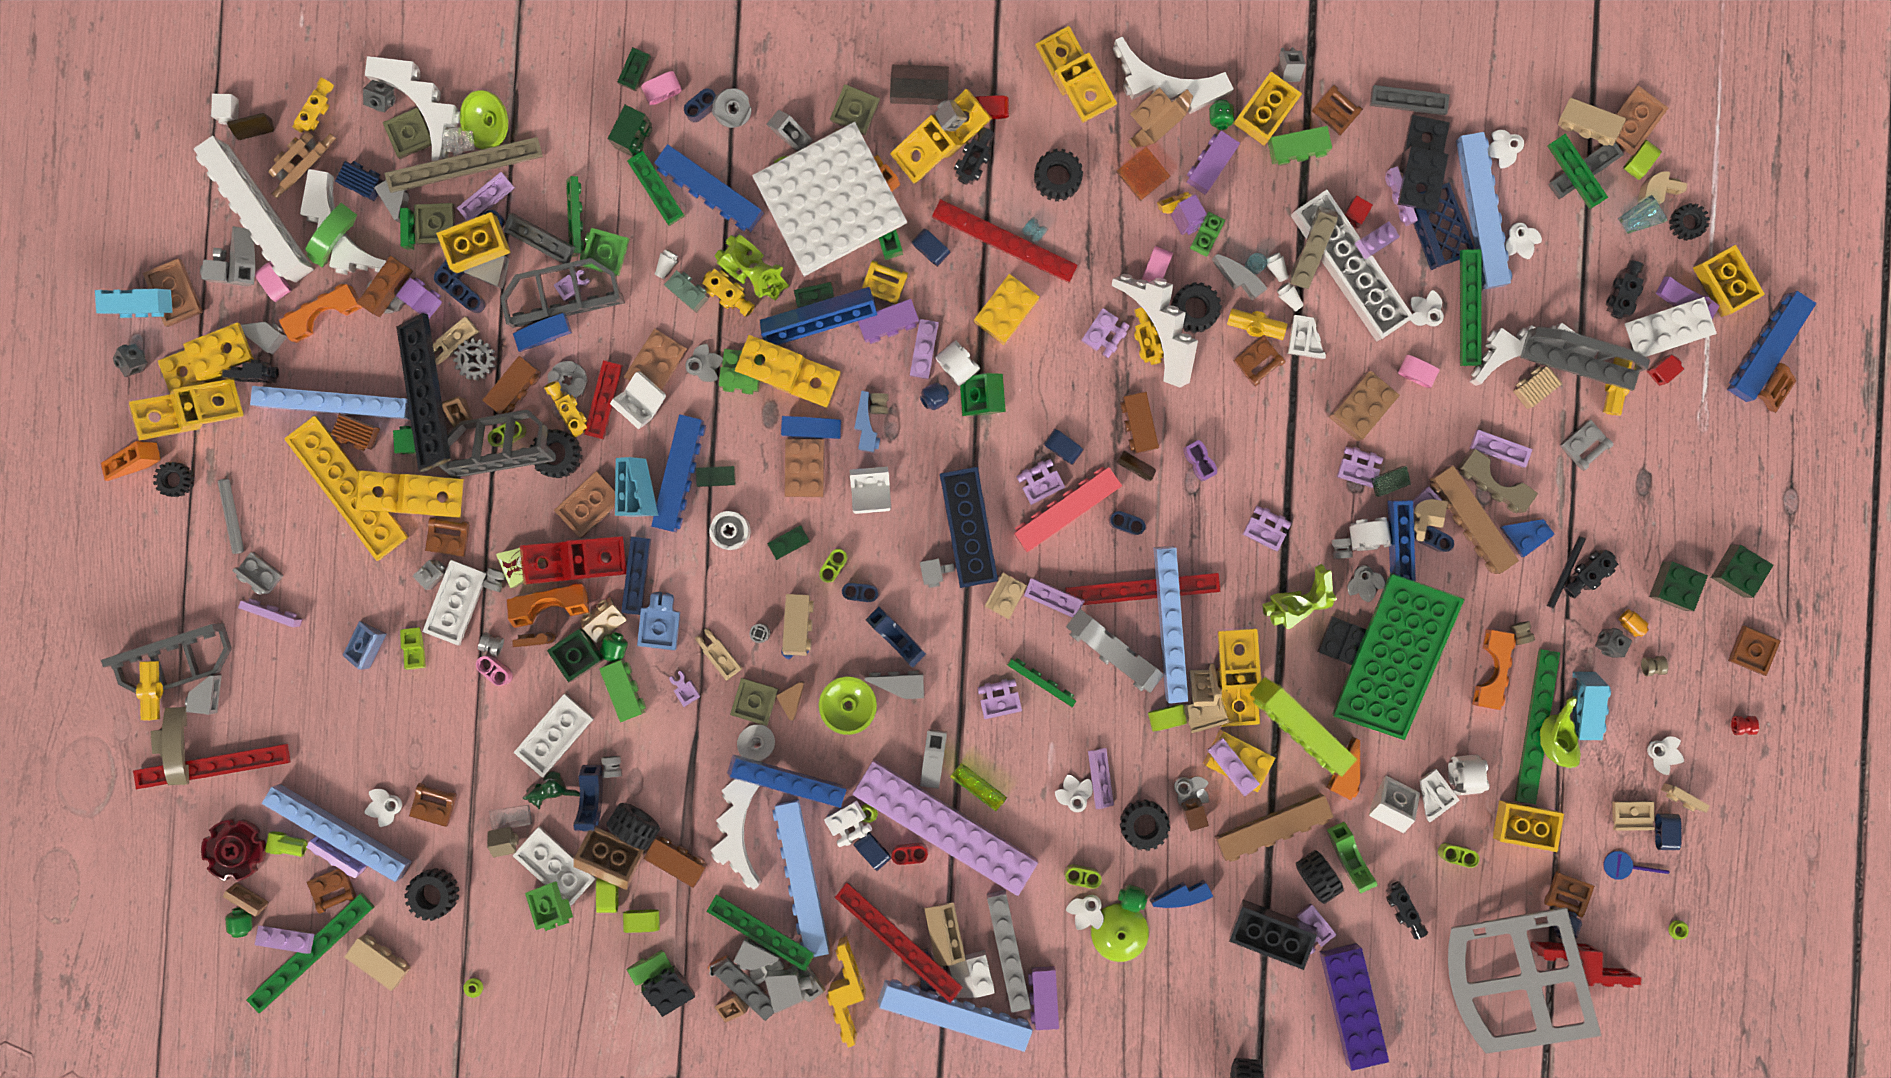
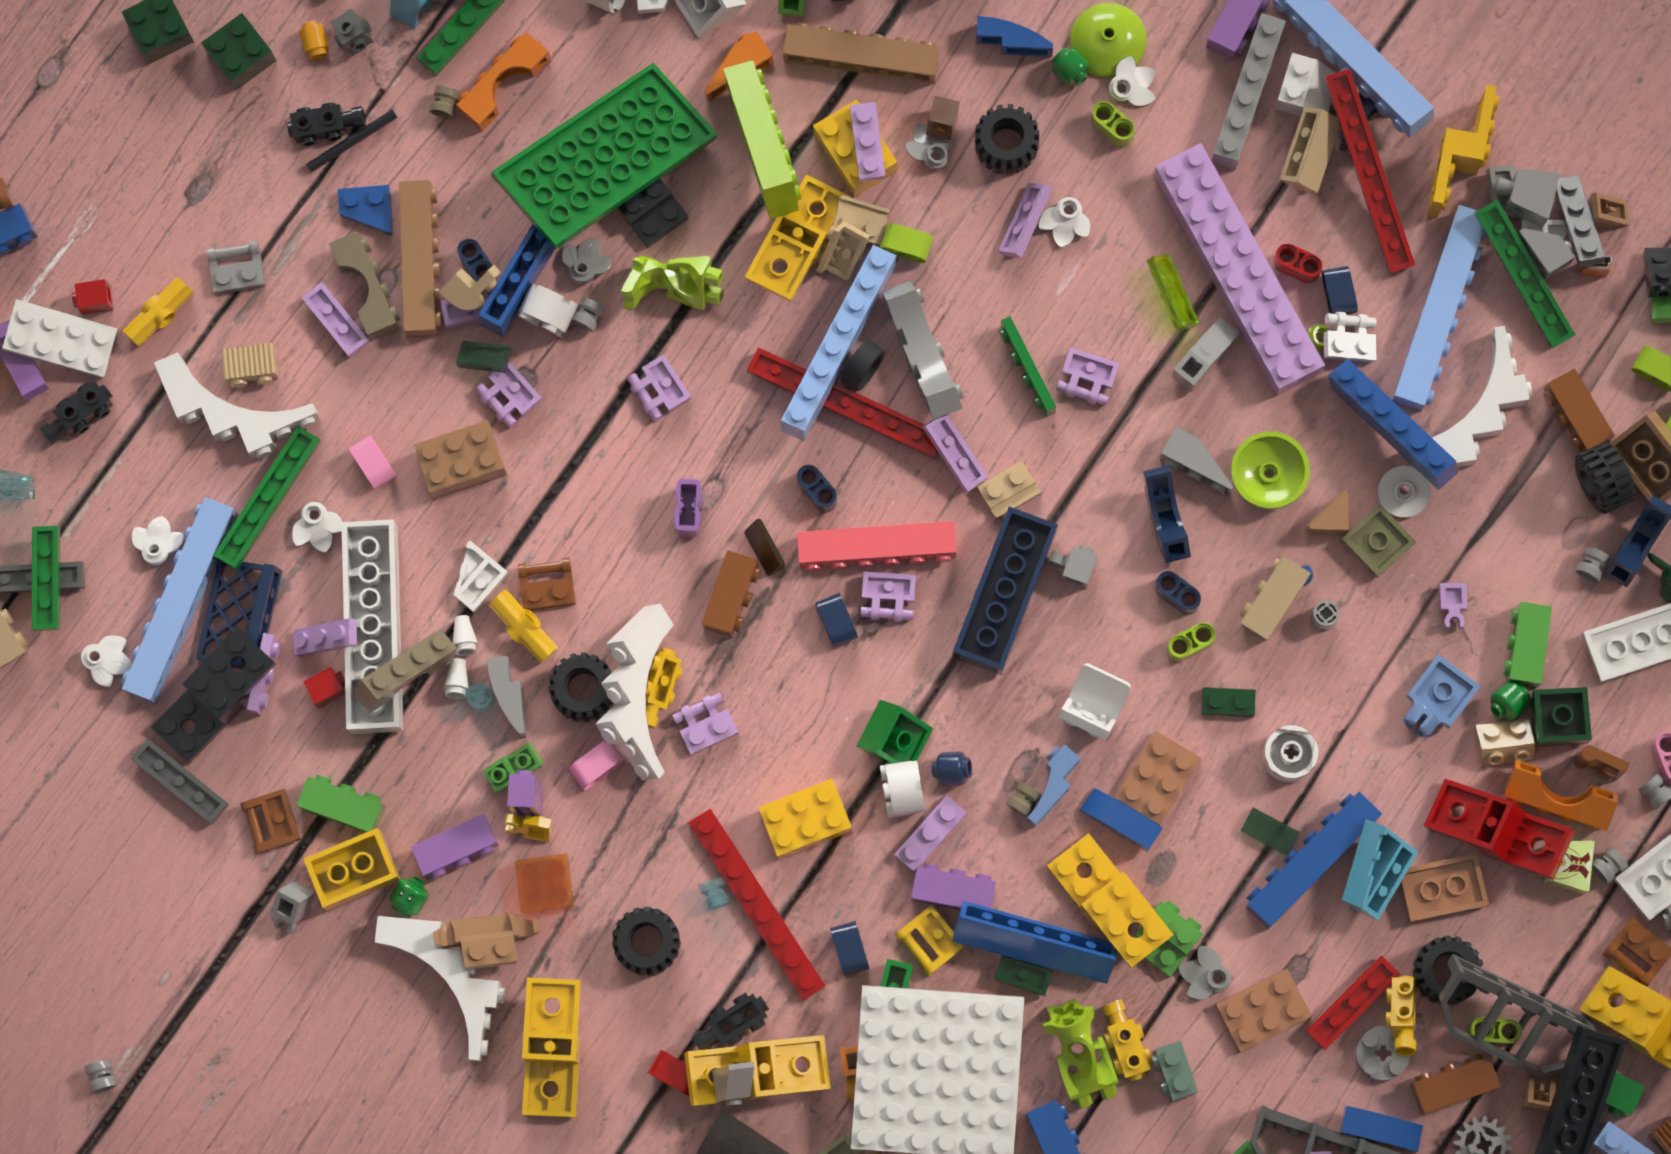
camera: 145 degrees left, 10 degrees down
white bracket [610,371,666,429] -> none
dark blue plate [621,536,651,615] -> none
white cone [654,249,678,279] -> none
tan hinge [695,628,742,681] -> none
dark grey plate [1520,327,1650,391] -> none
none -> black tyre [841,340,885,391]

